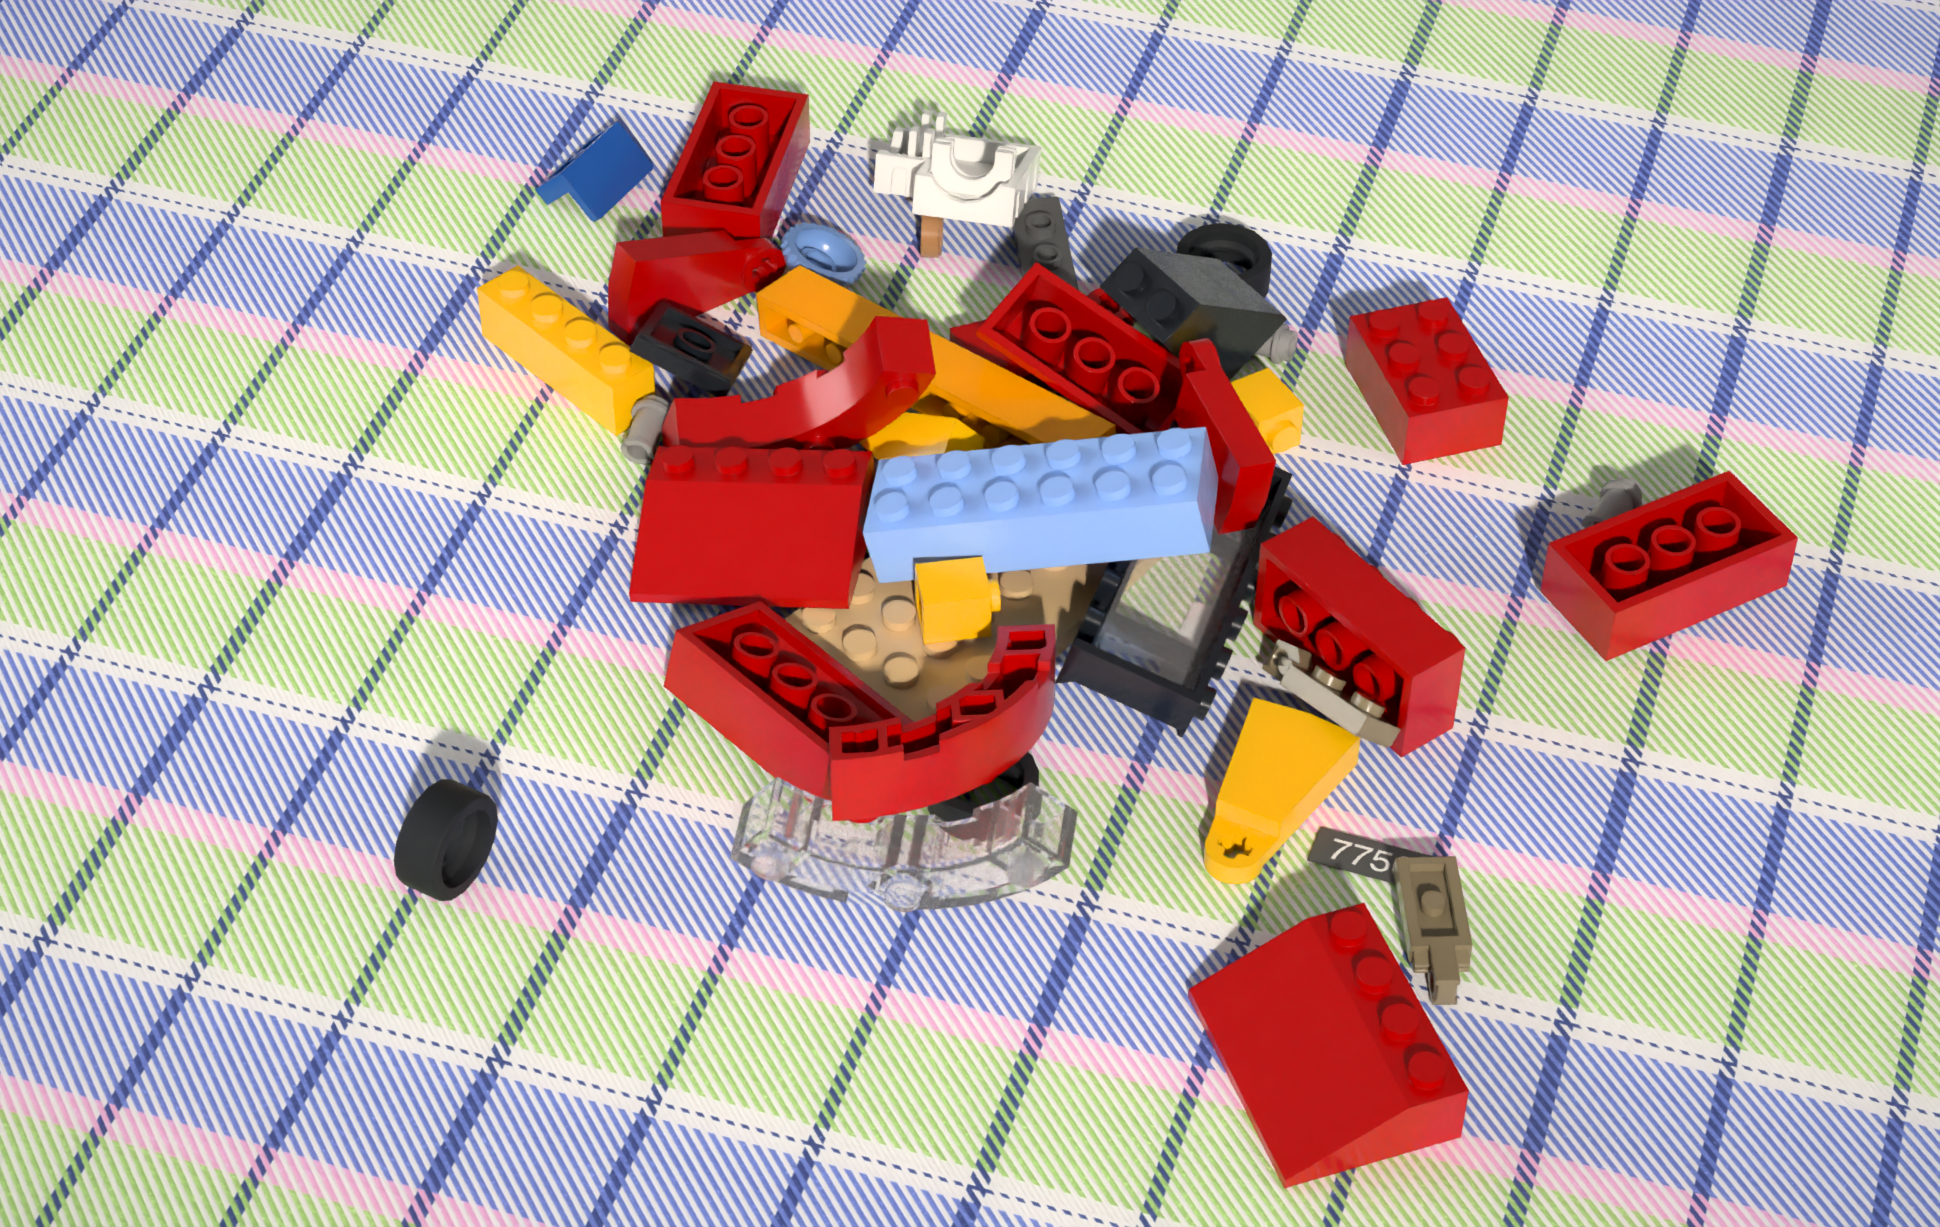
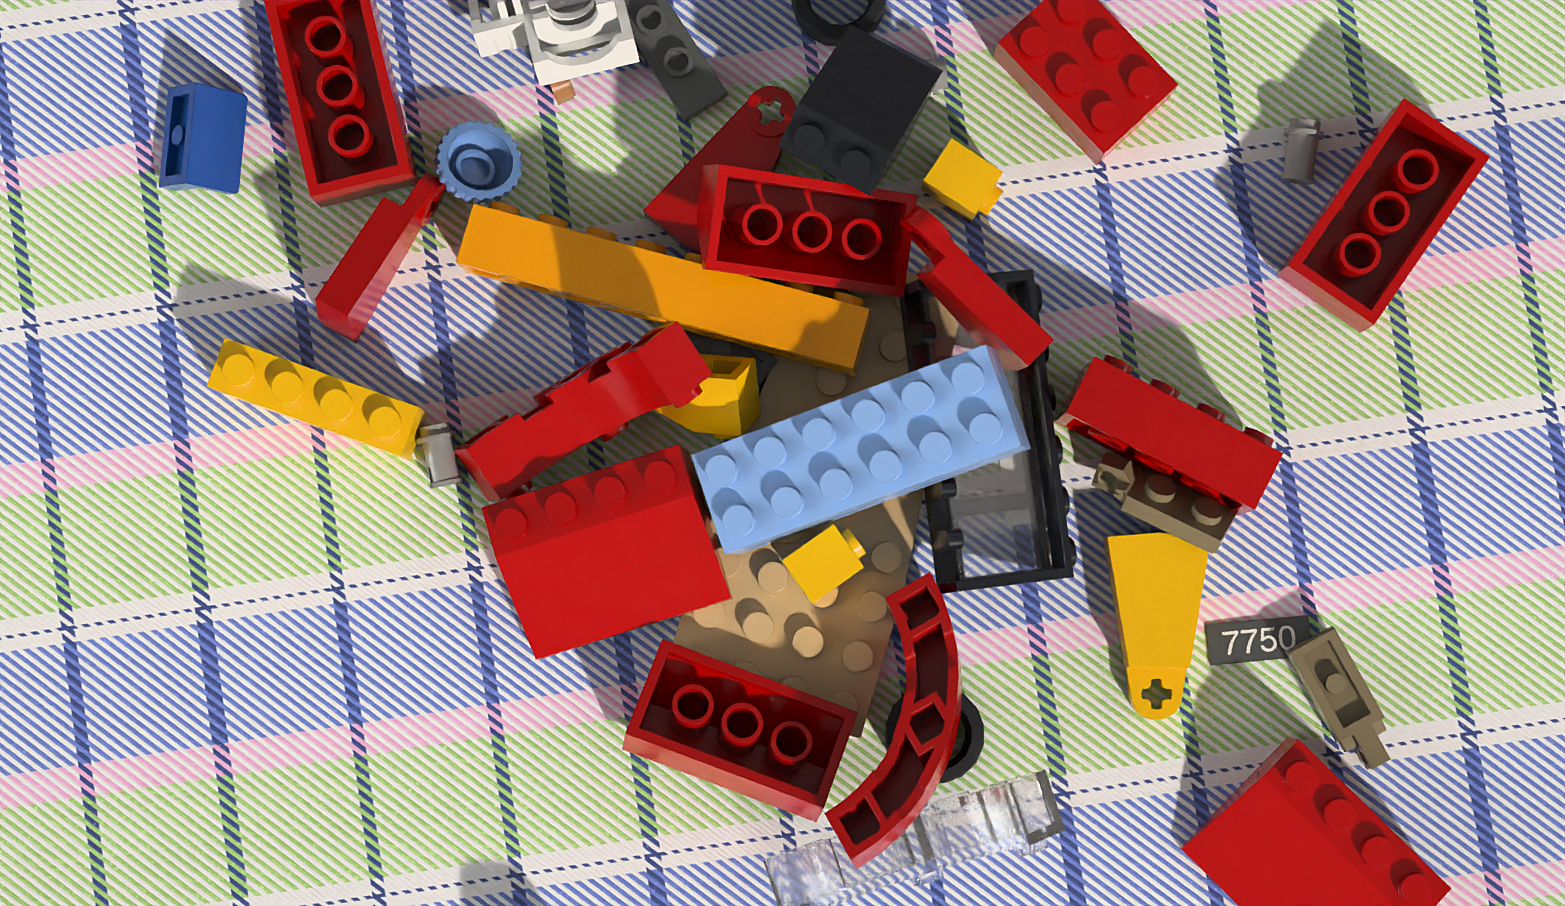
camera: 25 degrees left, 40 degrees up
black tile [629,301,754,397] -> none

